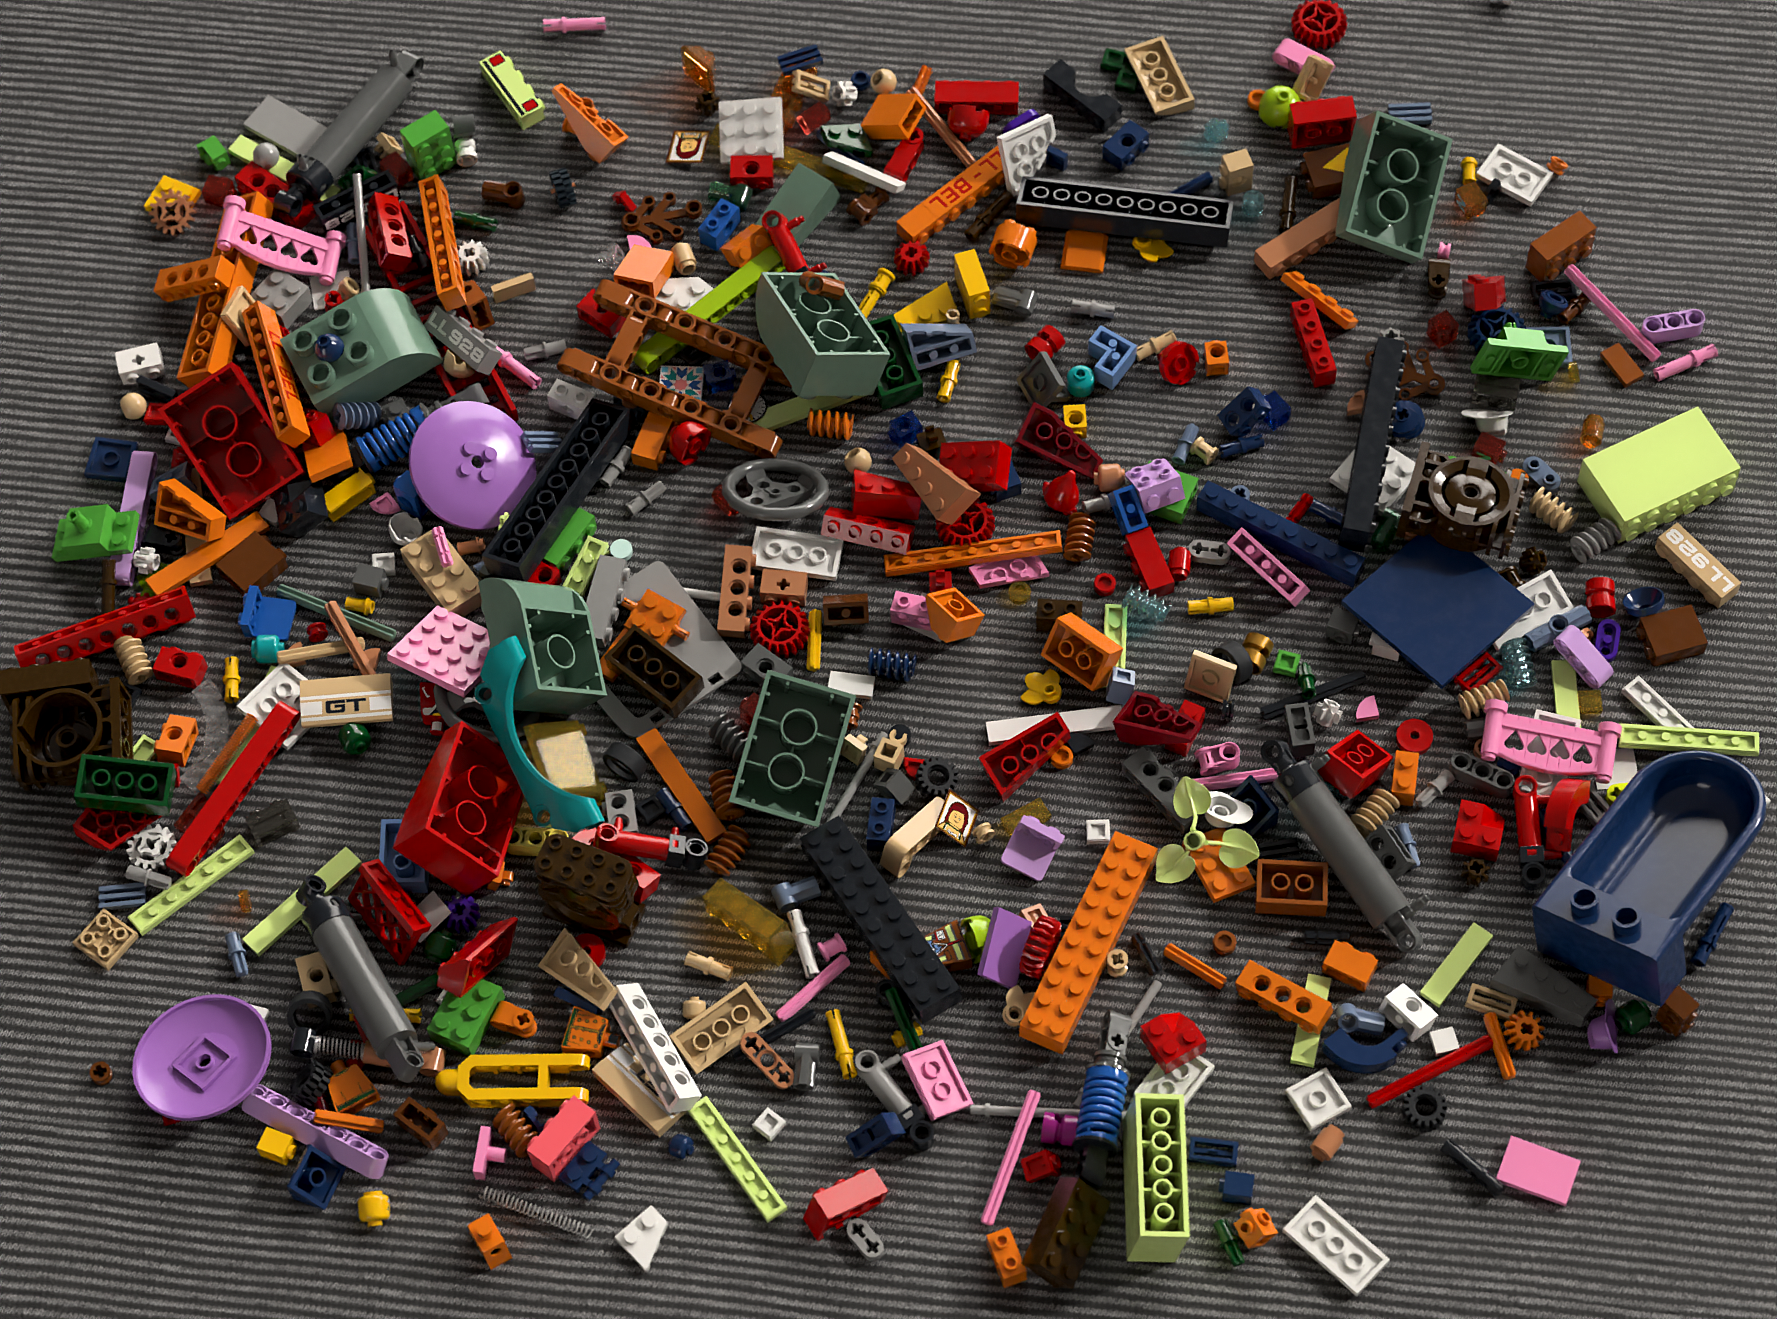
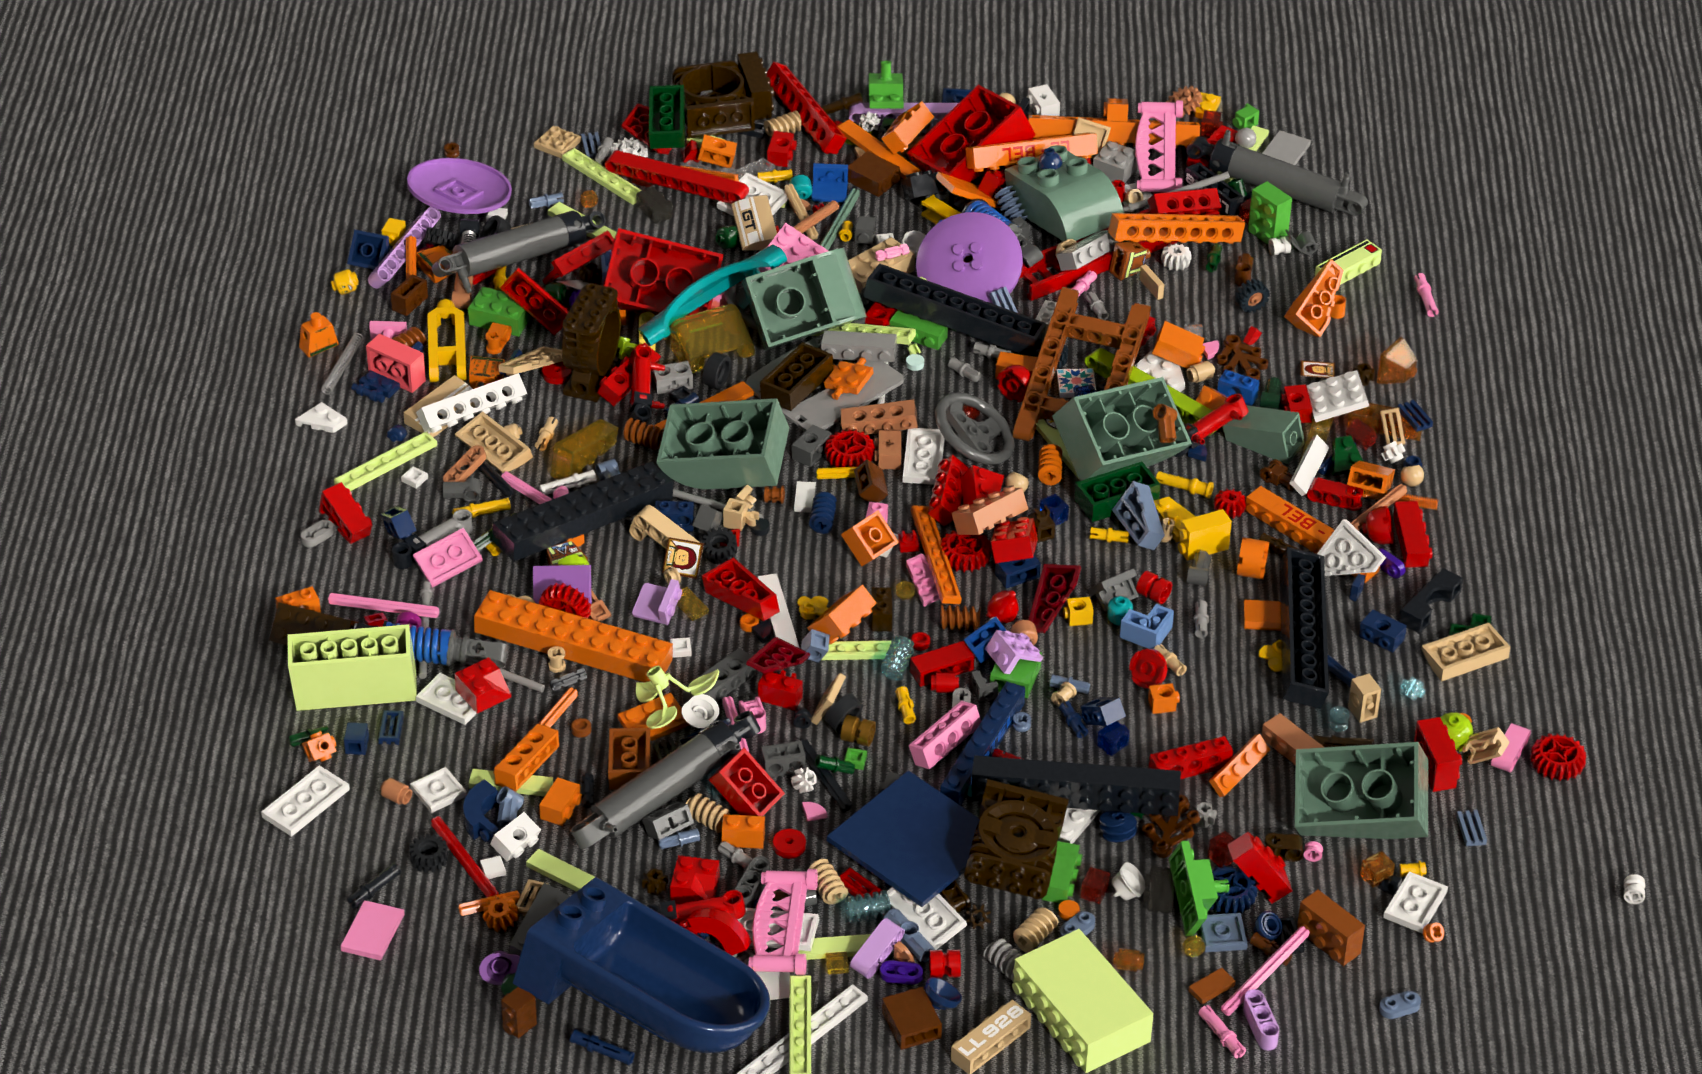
camera: 80 degrees right, 20 degrees down
none -> dark grey bracket [971,670,998,702]
none -> sand blue plate [1379,991,1421,1019]

